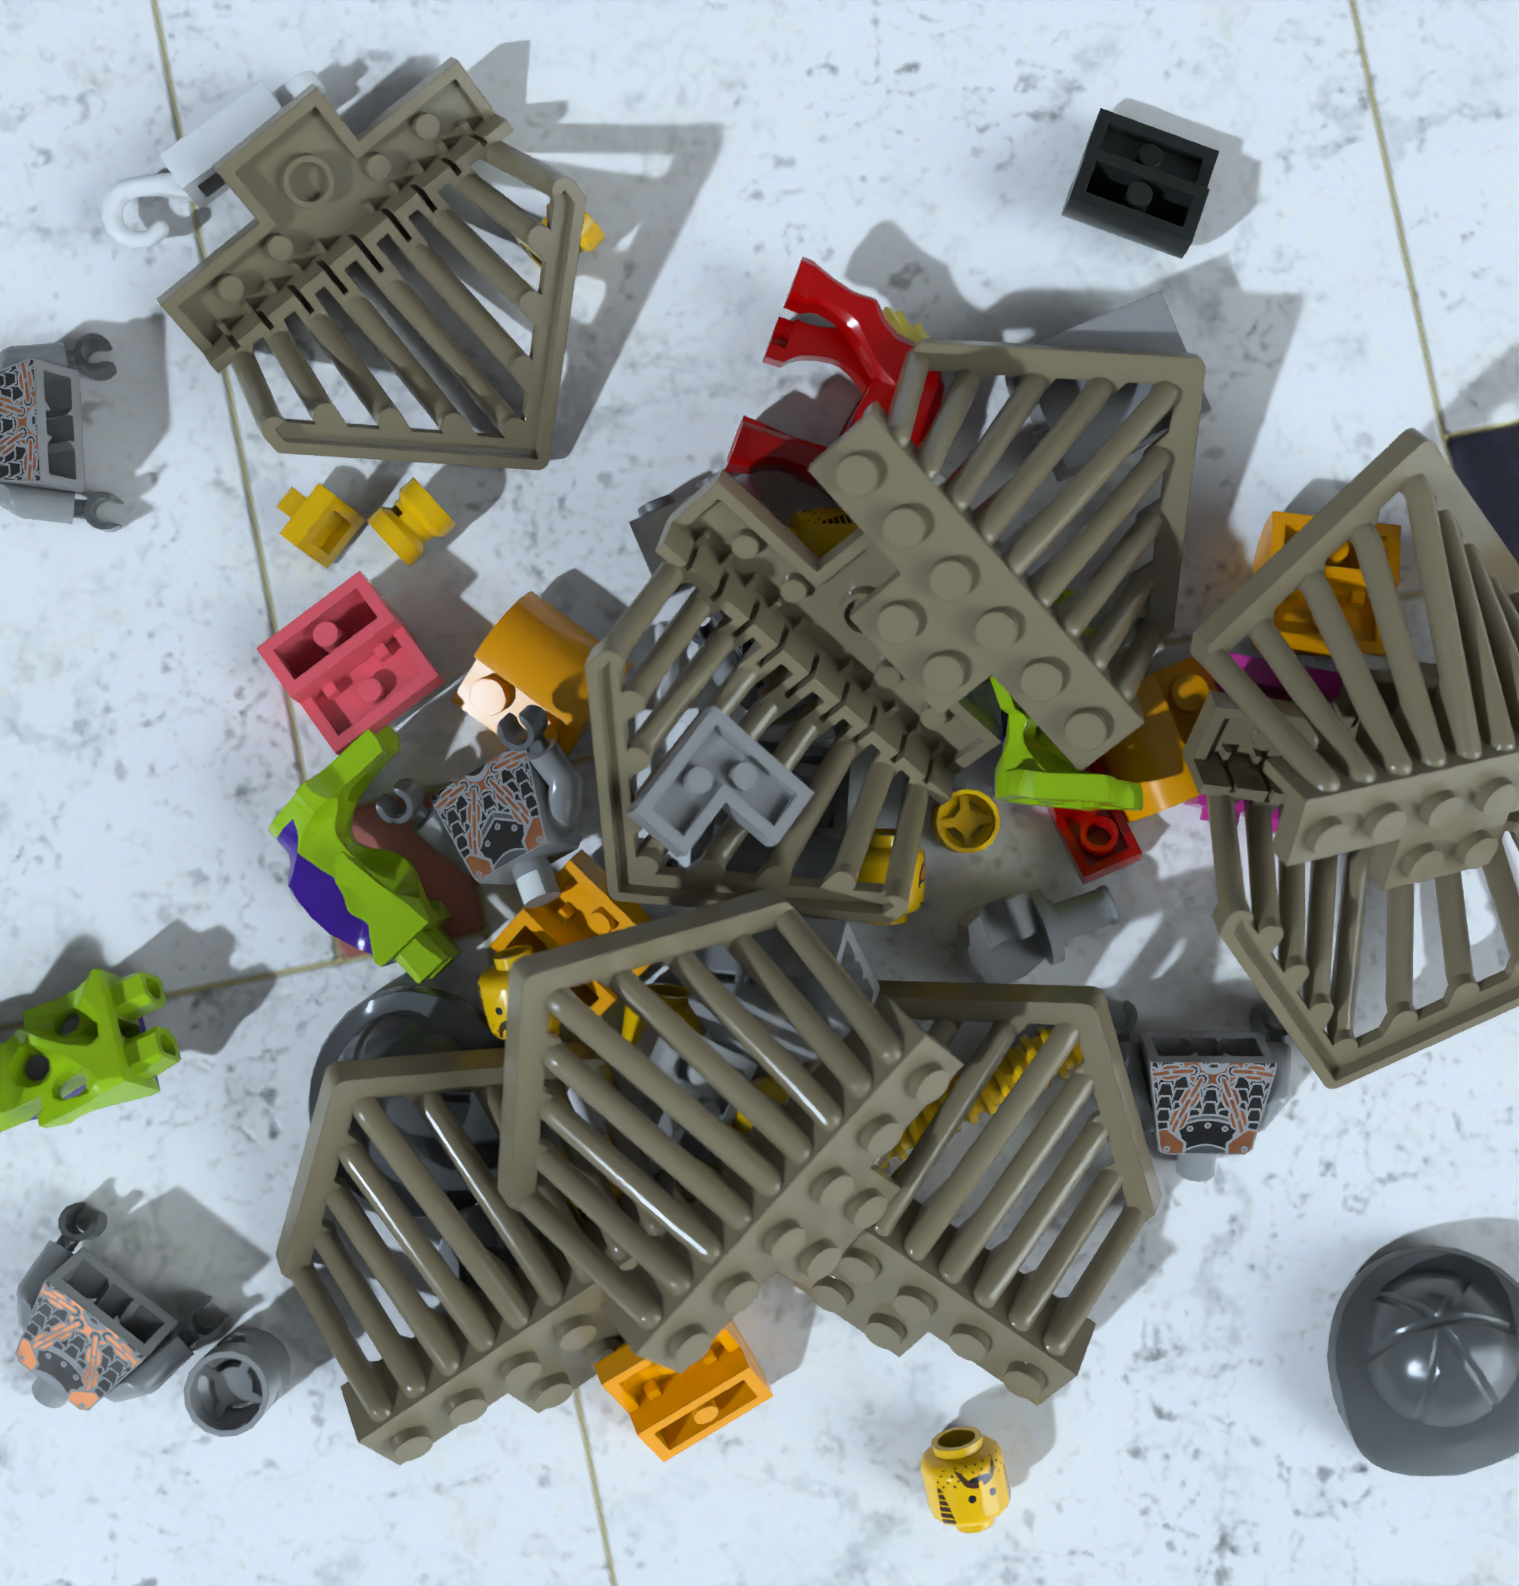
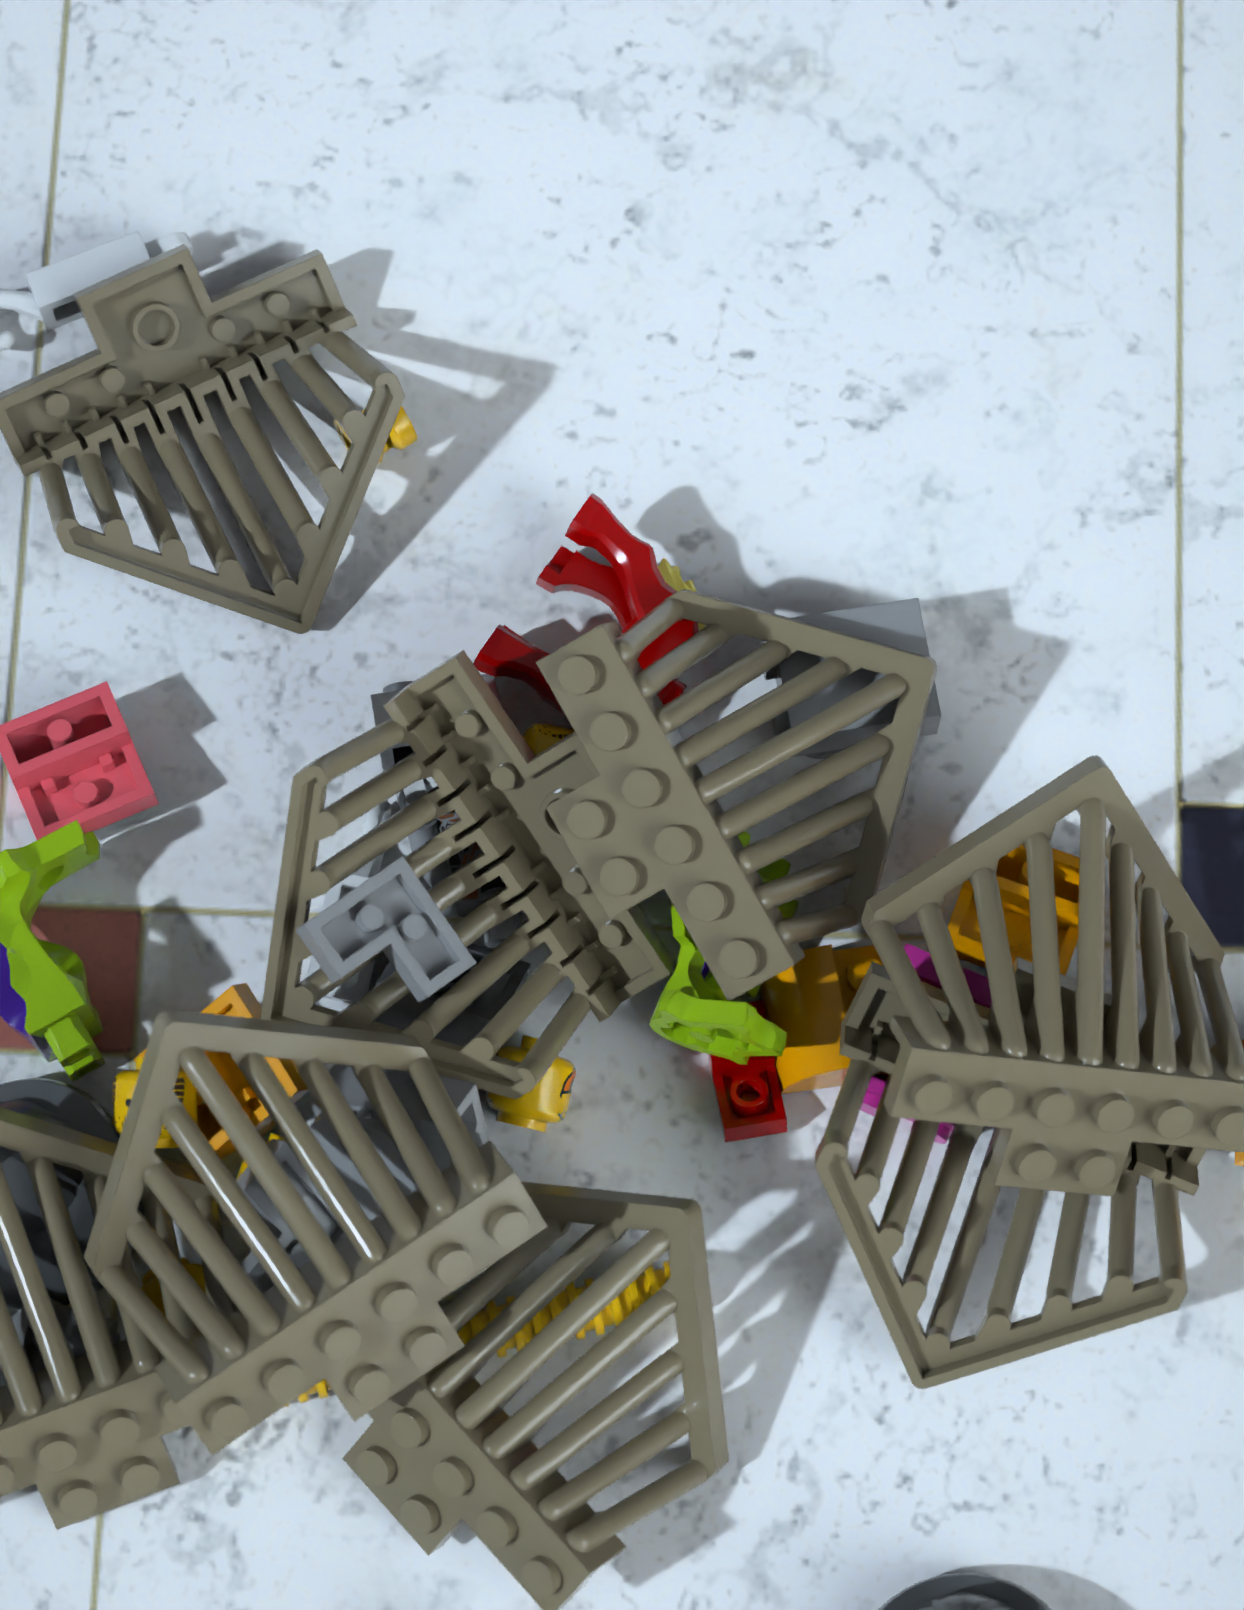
camera: 15 degrees right, 15 degrees down
yellow tile [276,483,366,569] -> none
yellow wheel [366,477,457,567] -> none
torso [376,705,584,908] -> none
light orange brick [451,591,634,757] -> none
light orange brick [594,1320,774,1462] -> none
yellow wheel [930,789,1000,853] -> none
light grey piece [955,885,1119,984] -> none
pearl dark grey brick [1061,108,1219,259] -> none
light grey torso [1115,1000,1291,1182] -> none

